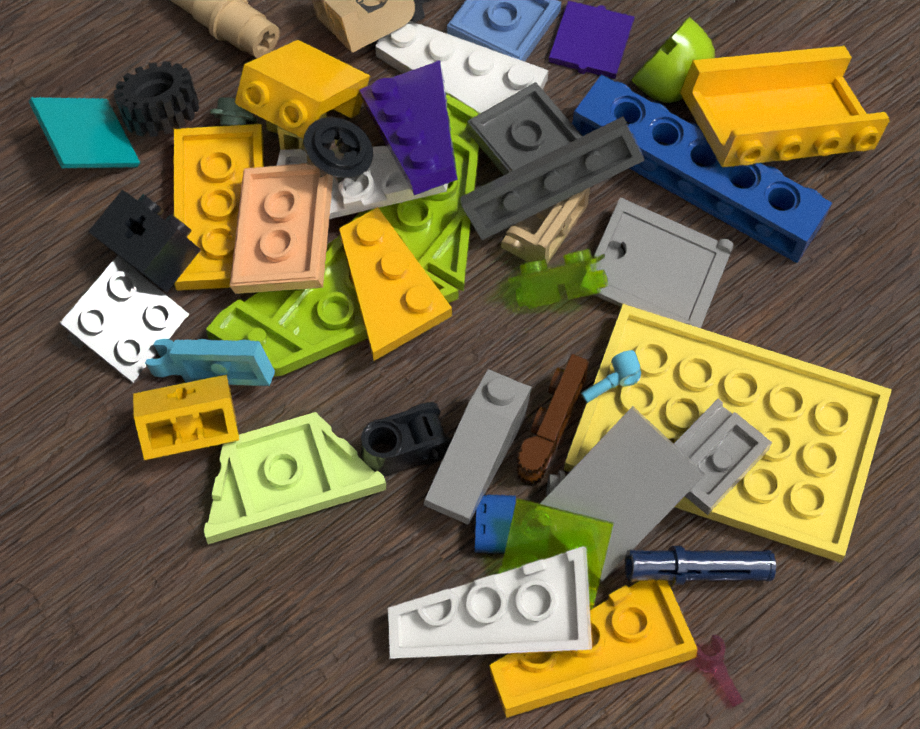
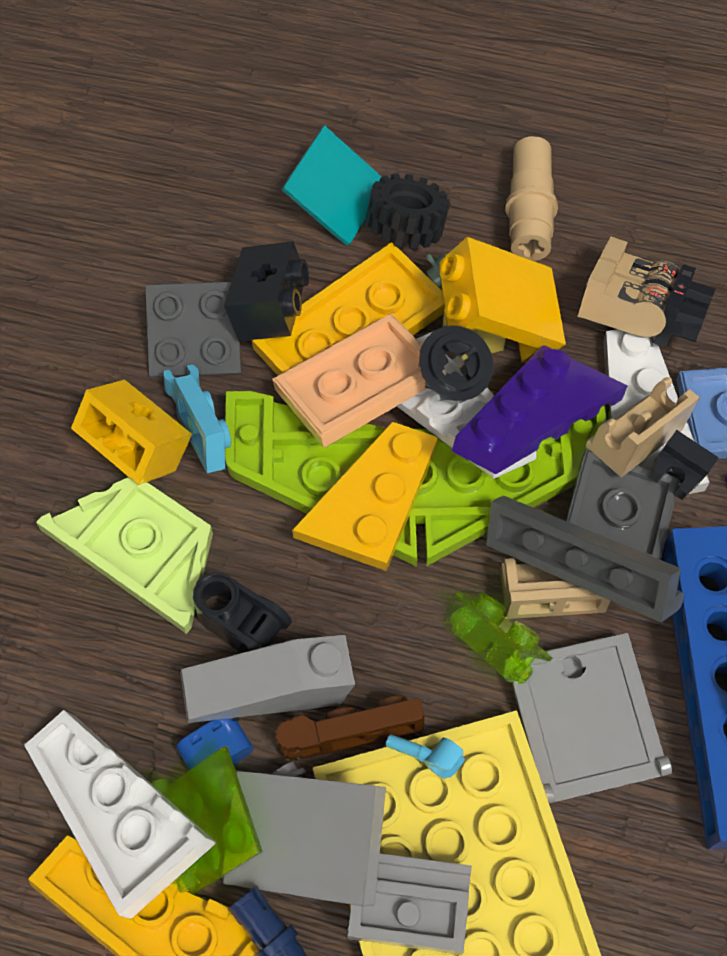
camera: 55 degrees right, 0 degrees up
none -> tan hinge [585,377,700,478]
none -> black tile [649,429,719,500]

